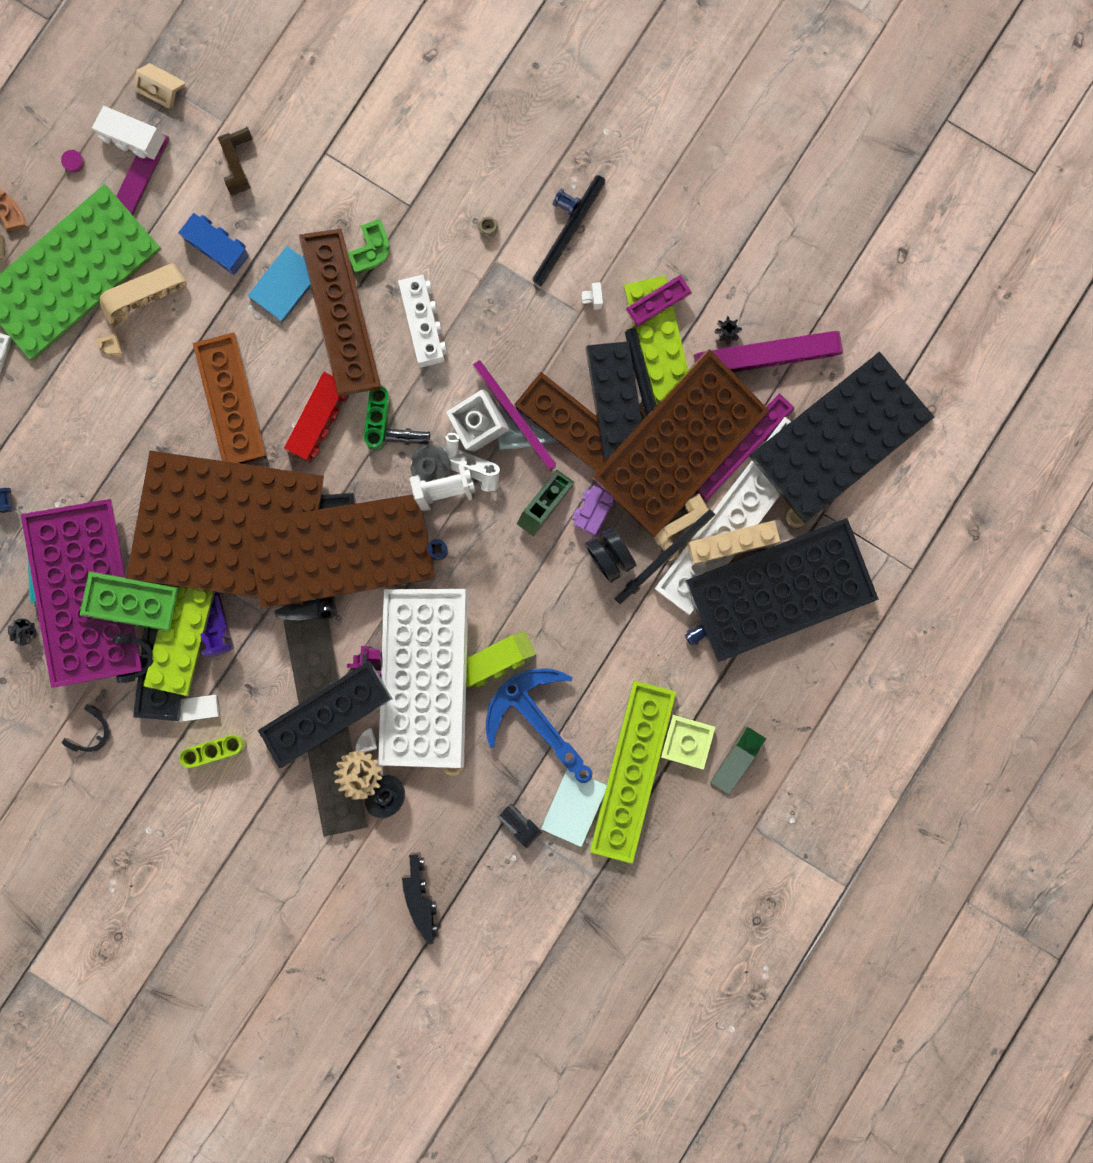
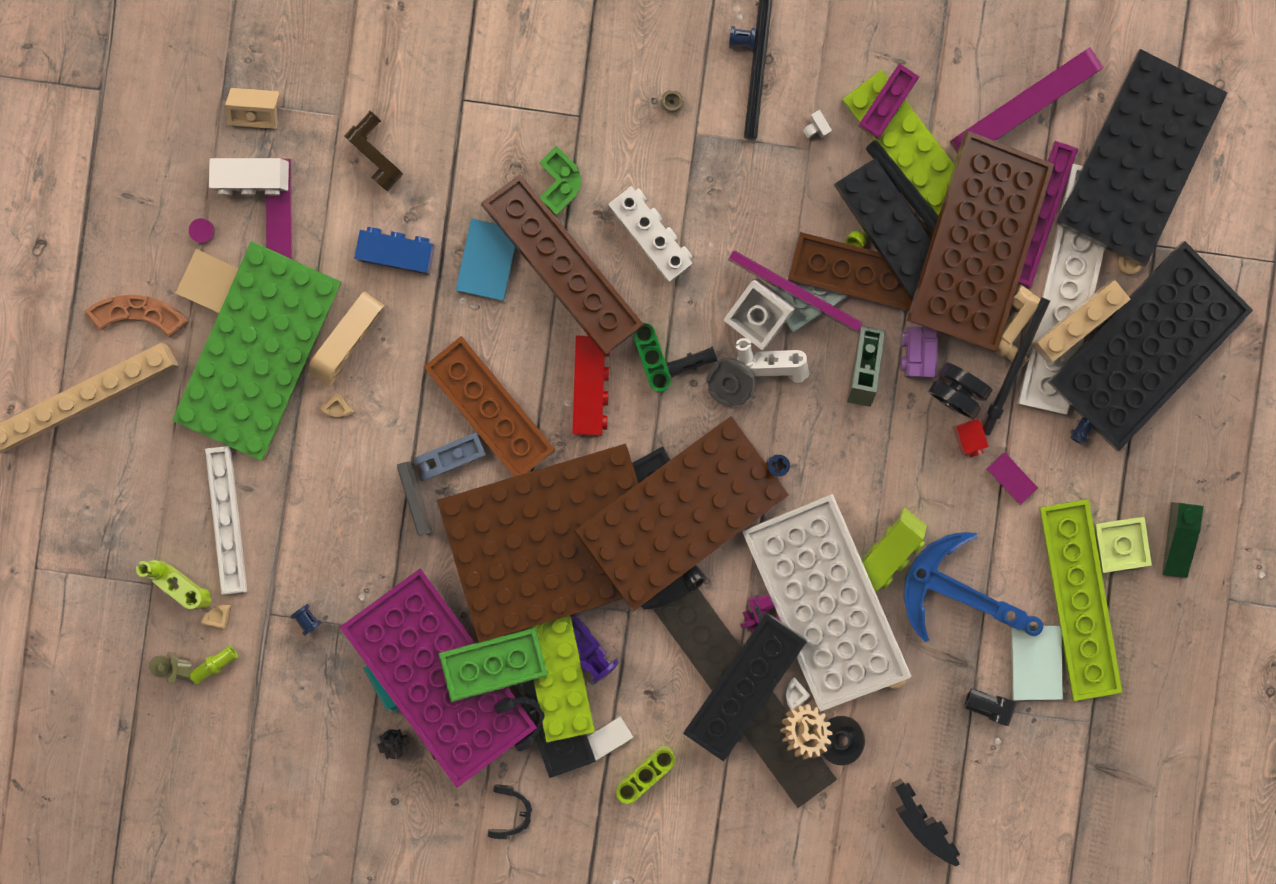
camera: 25 degrees left, 5 degrees up
white fence [410,465,476,512] -> none
black gear [714,316,742,345] -> none
none -> tan tile [176,249,239,313]
none -> dark grey tile [397,461,432,536]
none -> sand blue plate [413,432,486,481]
none -> lime hinge [845,230,867,248]
none -> red brick [953,419,989,458]
none -> magenta tile [986,452,1038,505]

